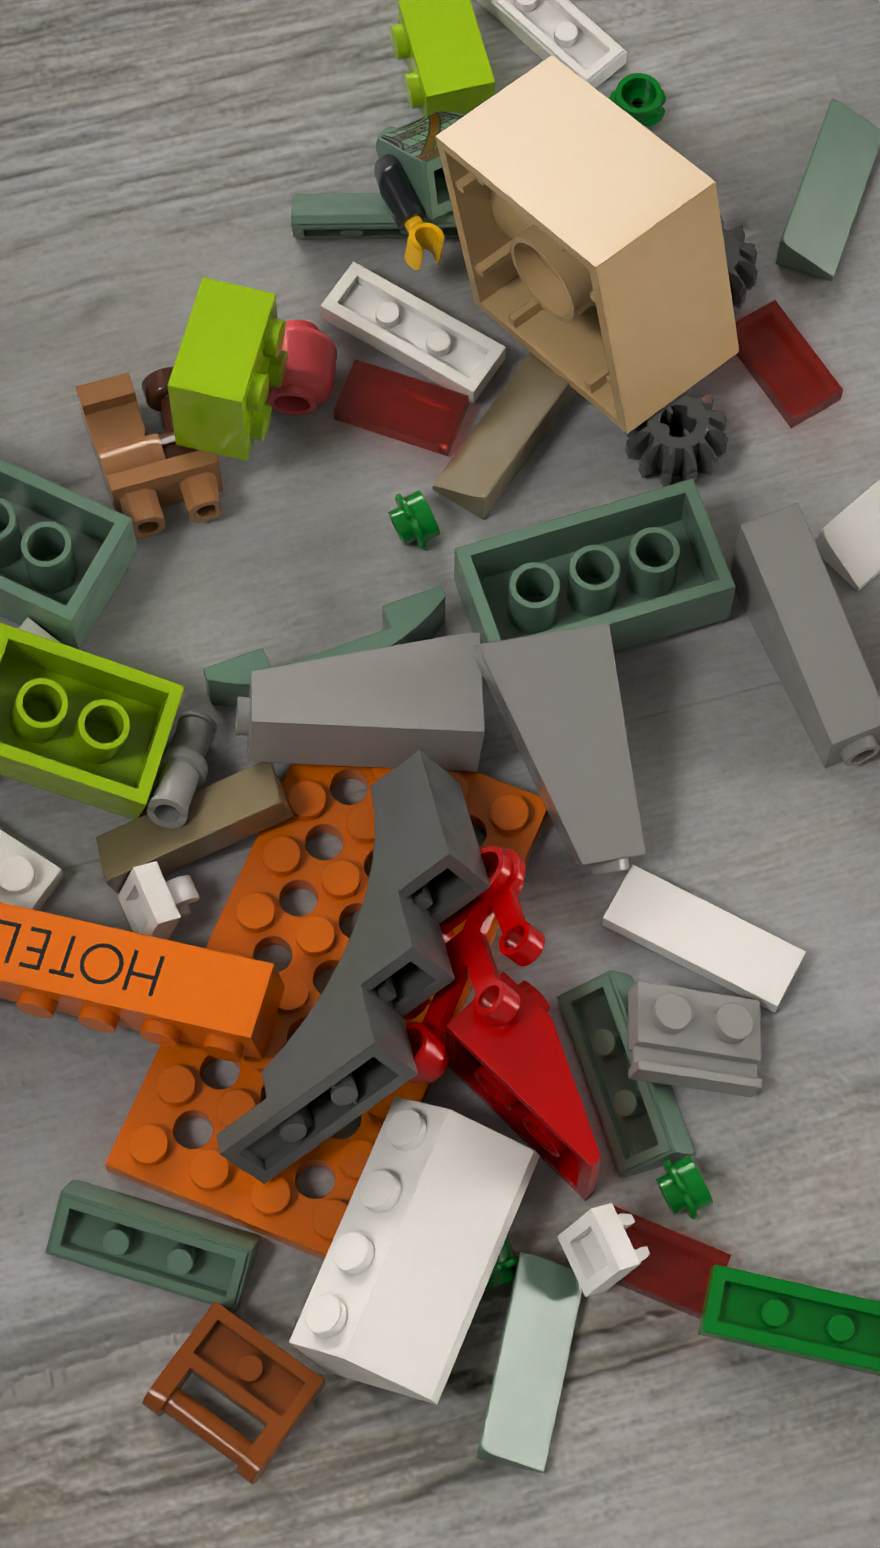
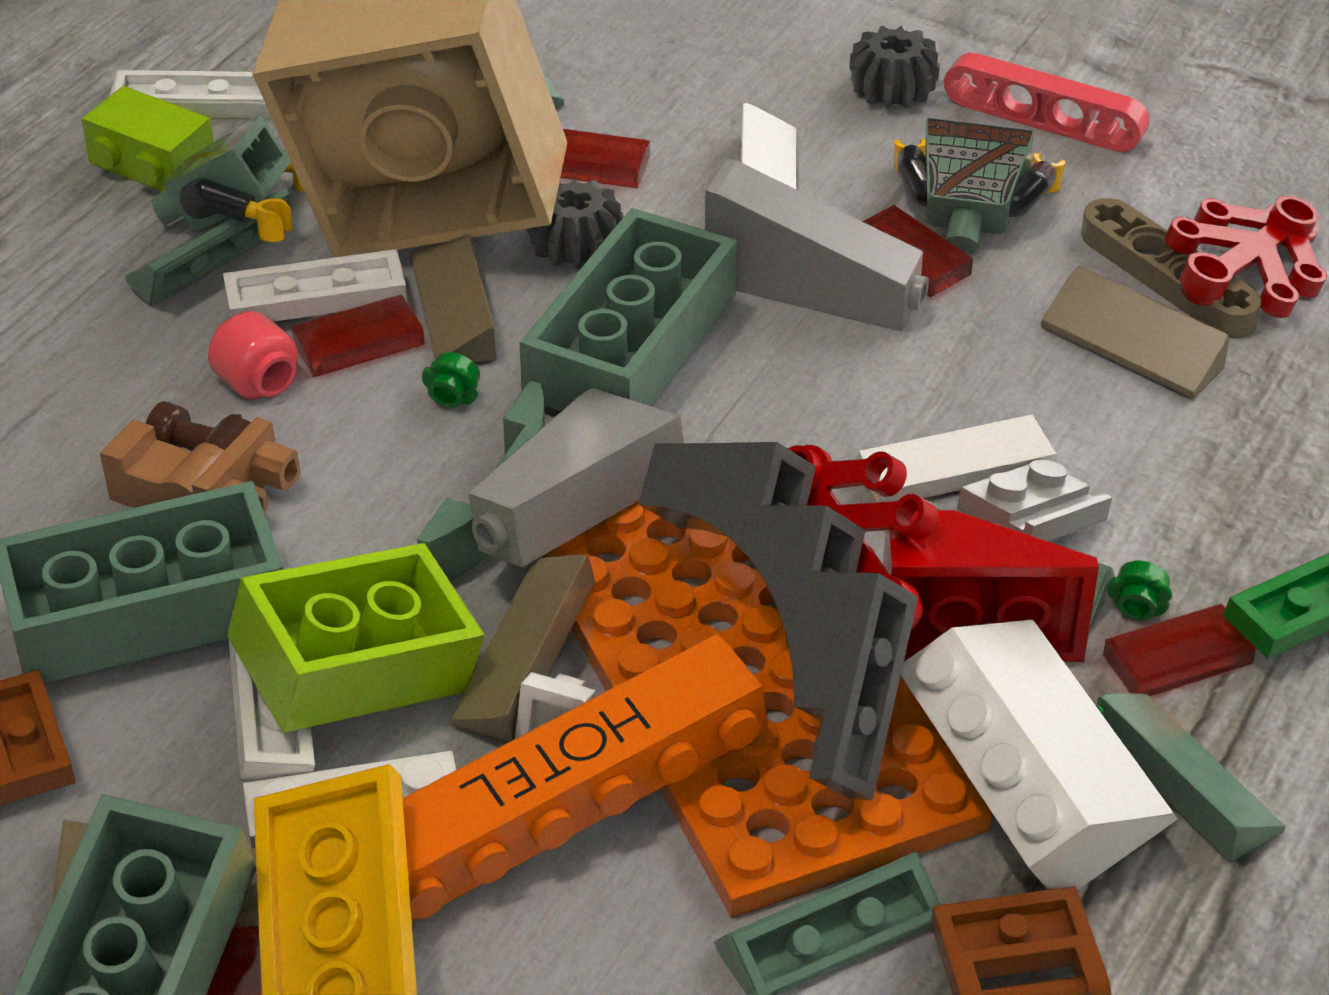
camera: 45 degrees left, 25 degrees down
light grey pin [147,711,217,829] -> none
lime brick [167,277,288,462] -> none
light grey slope [473,623,646,874] -> none
white tile [557,1203,650,1297] -> none

